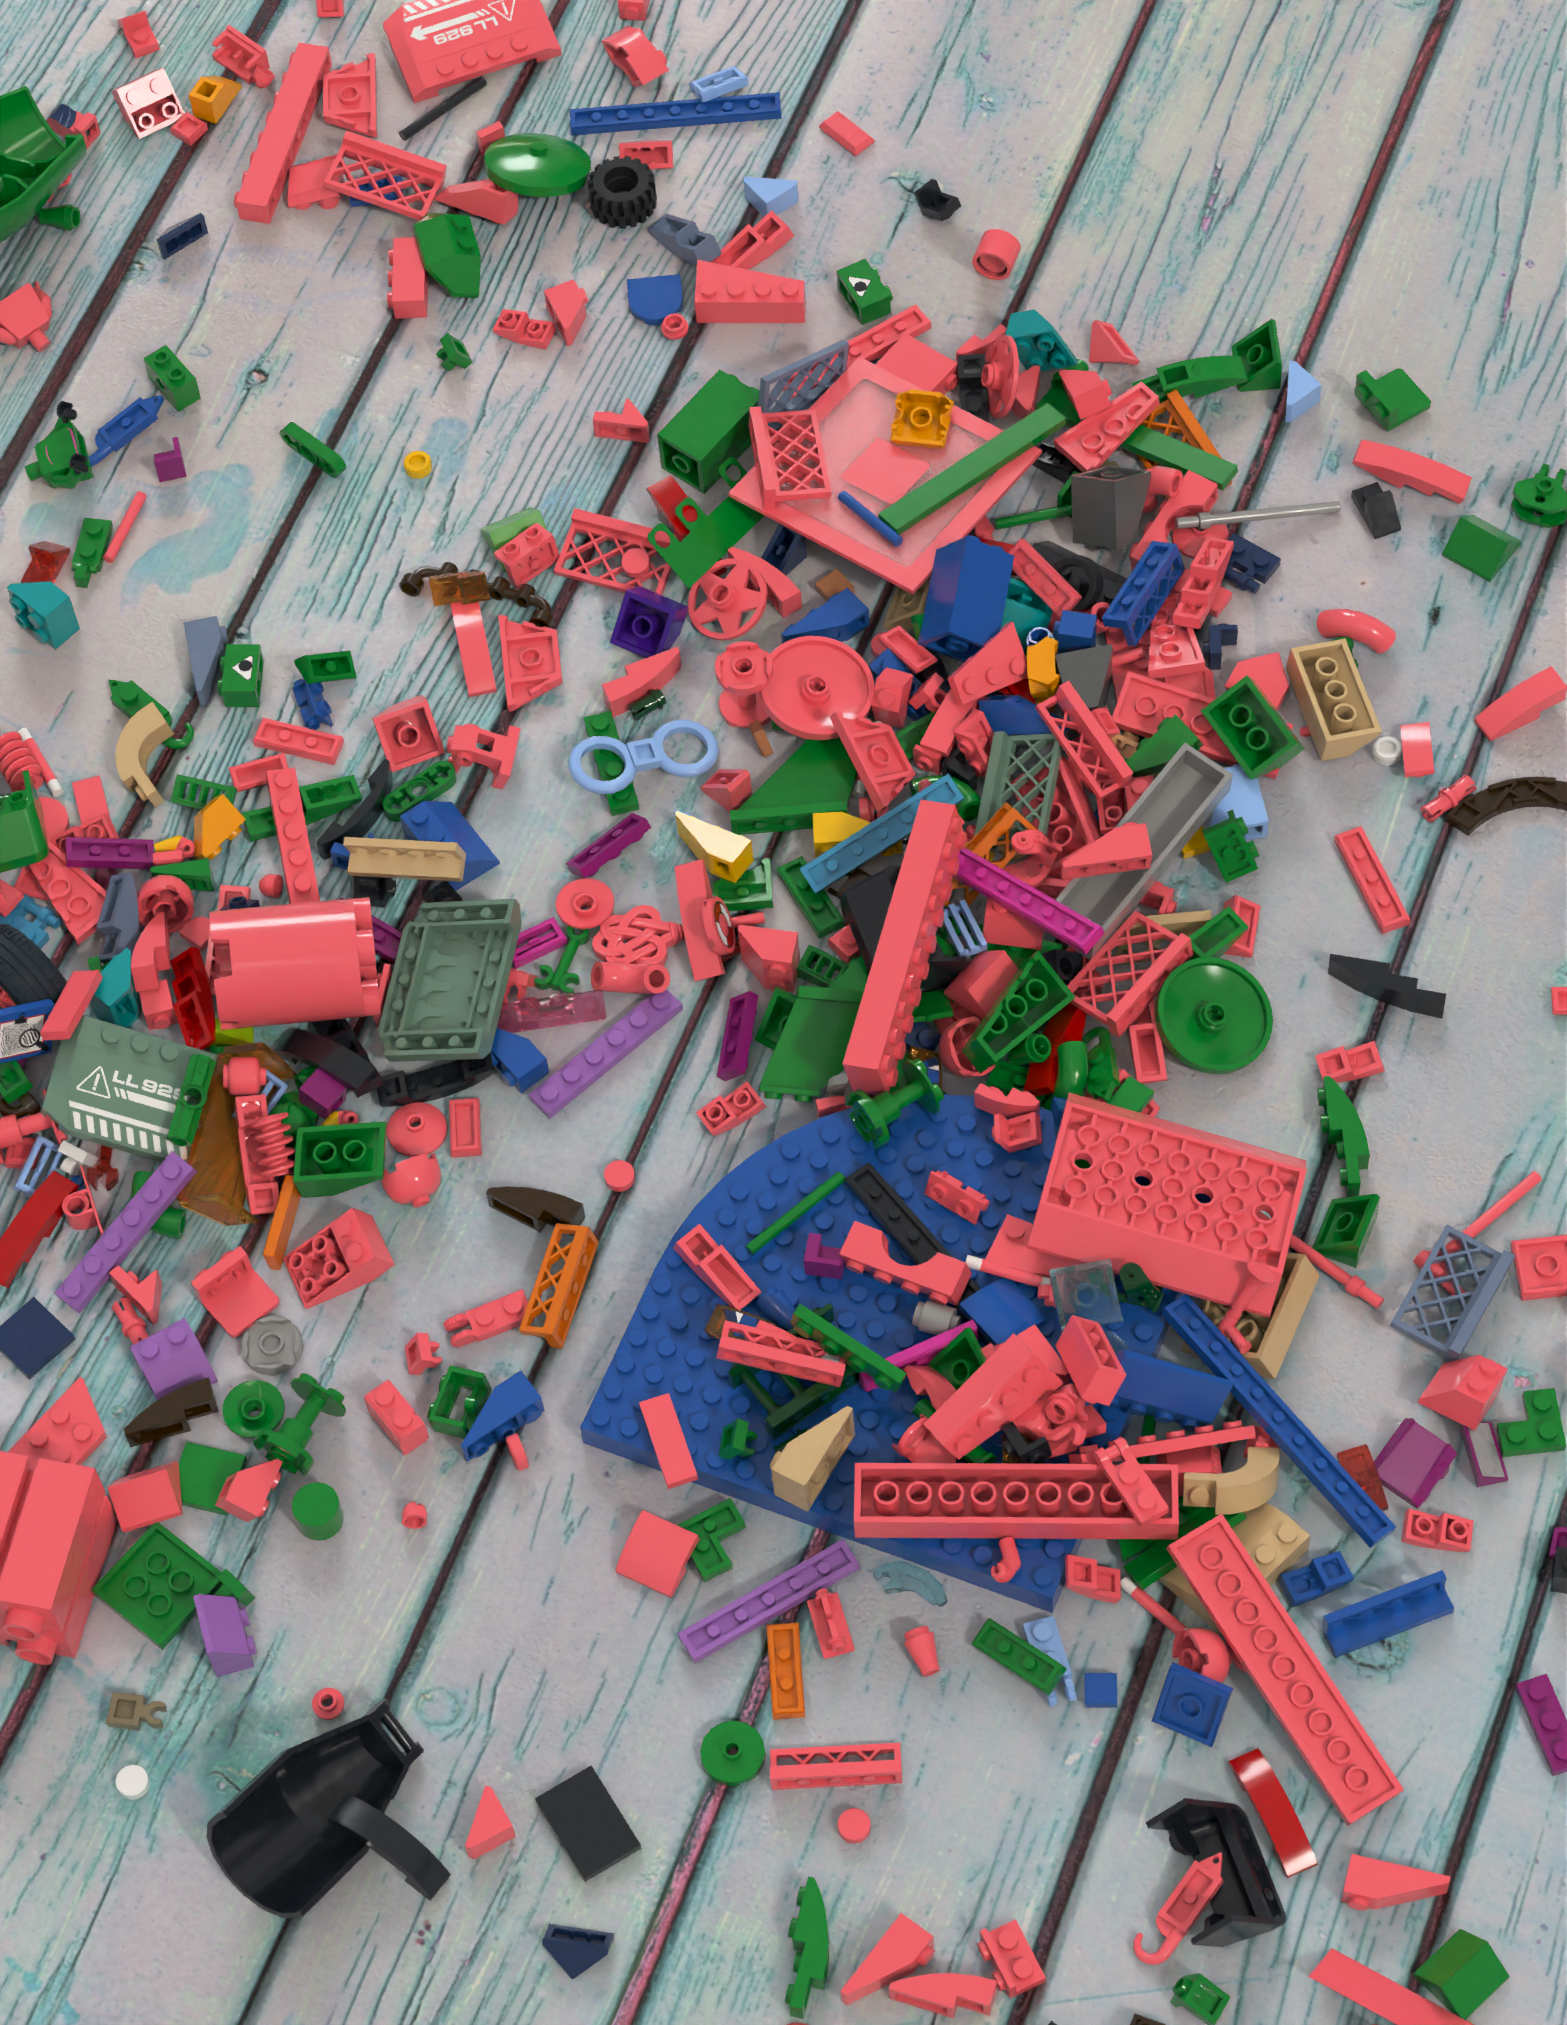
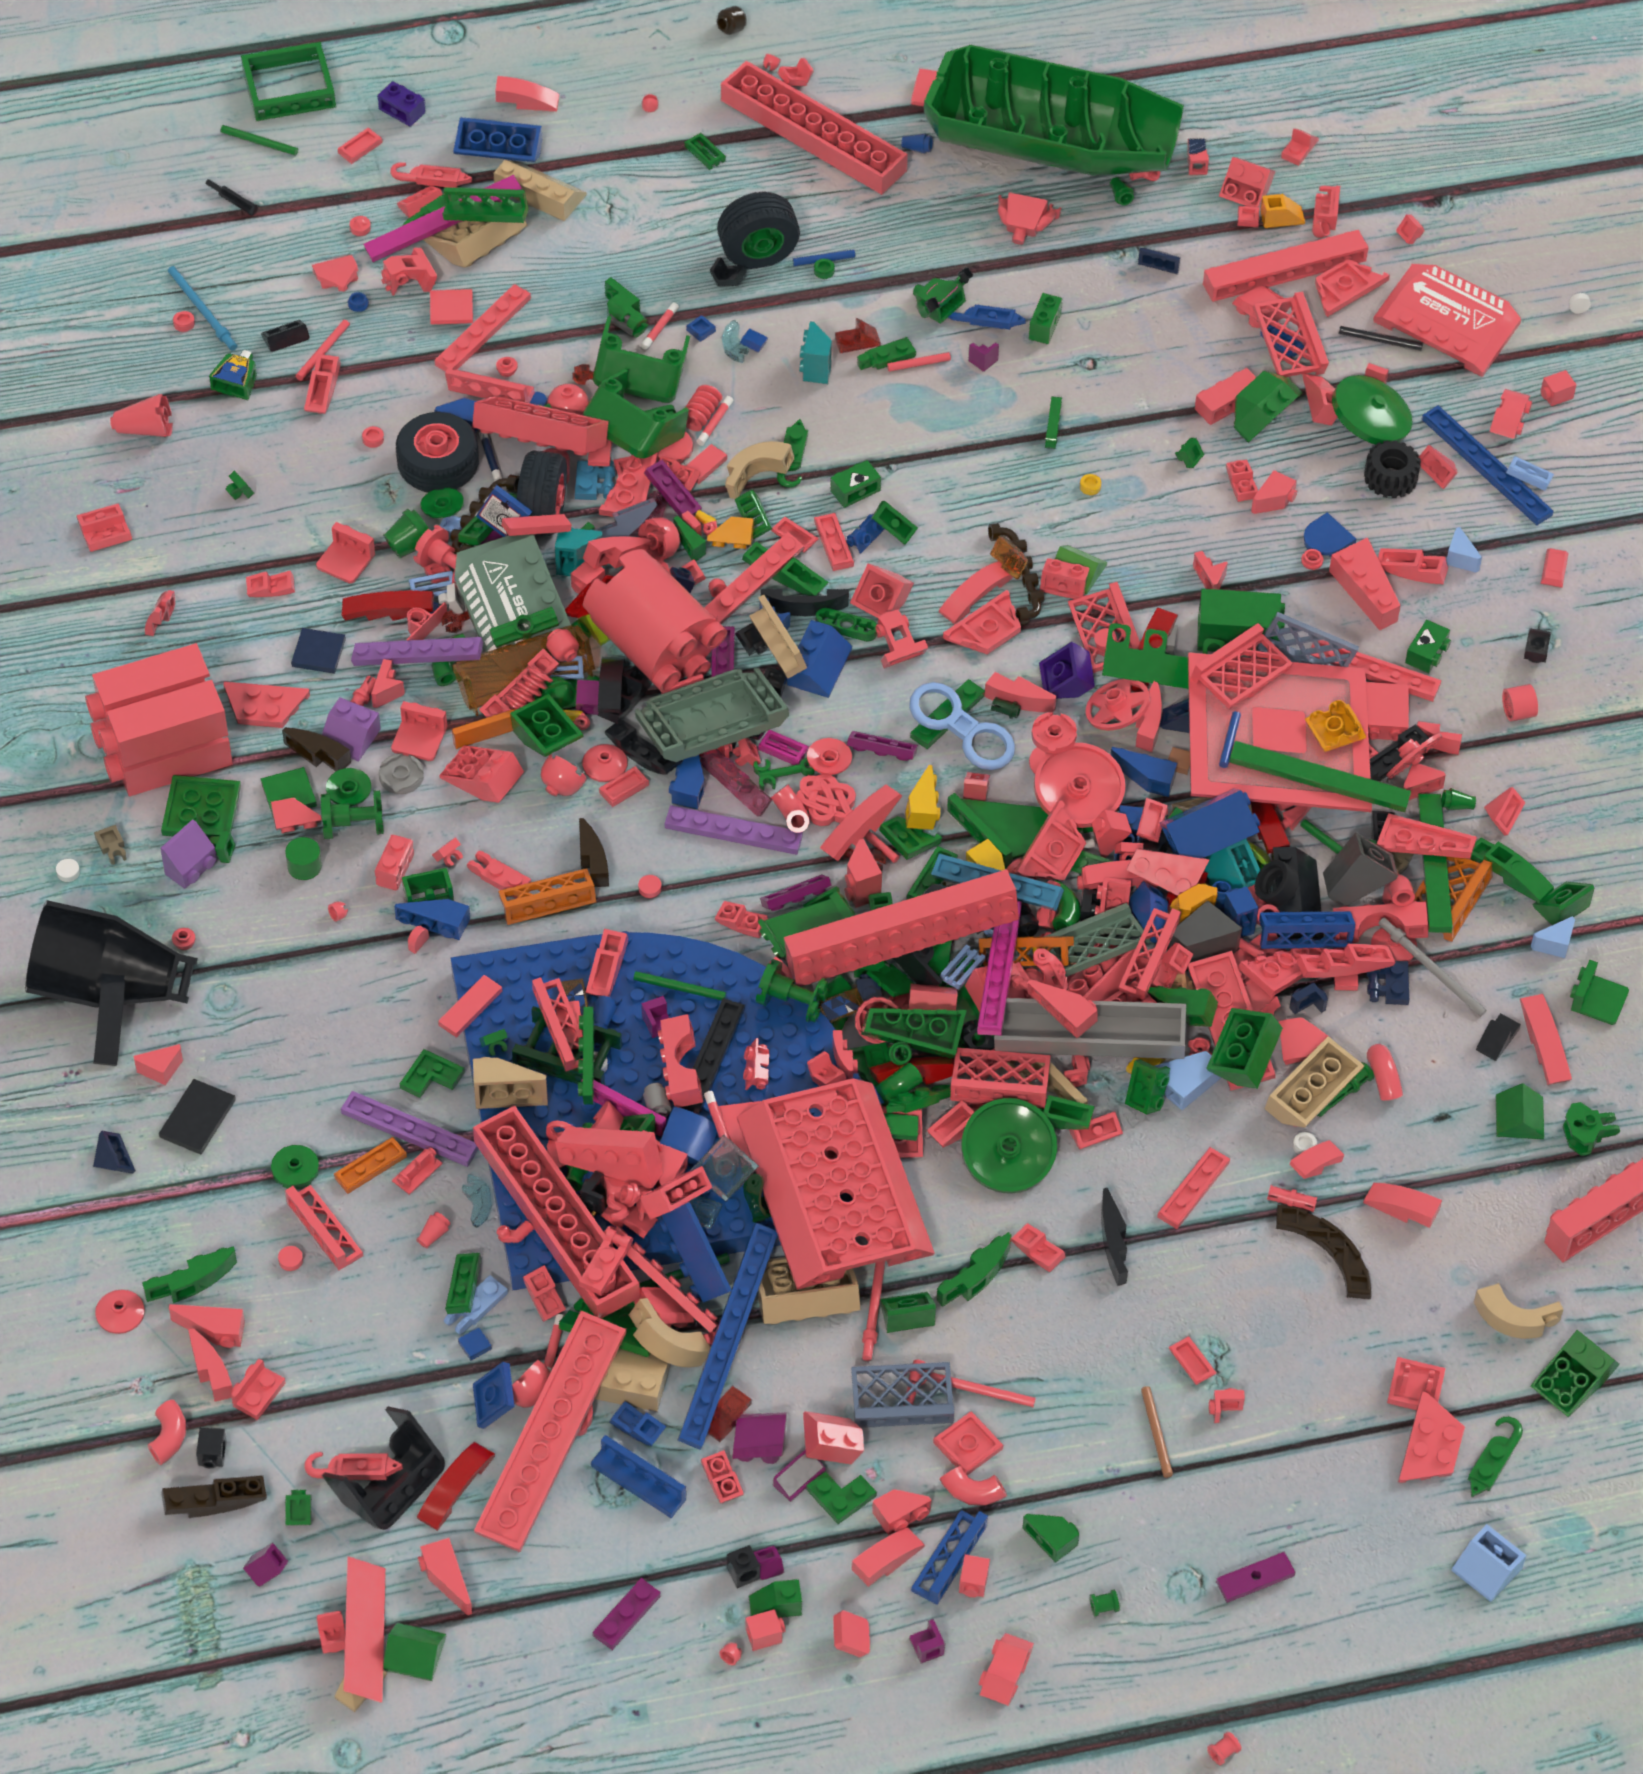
camera: 50 degrees right, 5 degrees down
coral slope [107,1461,183,1533] -> none
sand blue slope [184,616,229,707] -> none
coral slope [615,1510,700,1598] -> none
sand blue slope [647,214,722,266] -> none
coral tile [701,896,736,956] -> none
nougat tile [749,720,774,757] -> none
teal slope [1005,309,1078,372] -> none
coral tile [1008,538,1082,618] -> none
coral slope [1058,369,1112,420] -> none
coral piece [1217,1261,1276,1354] -> none

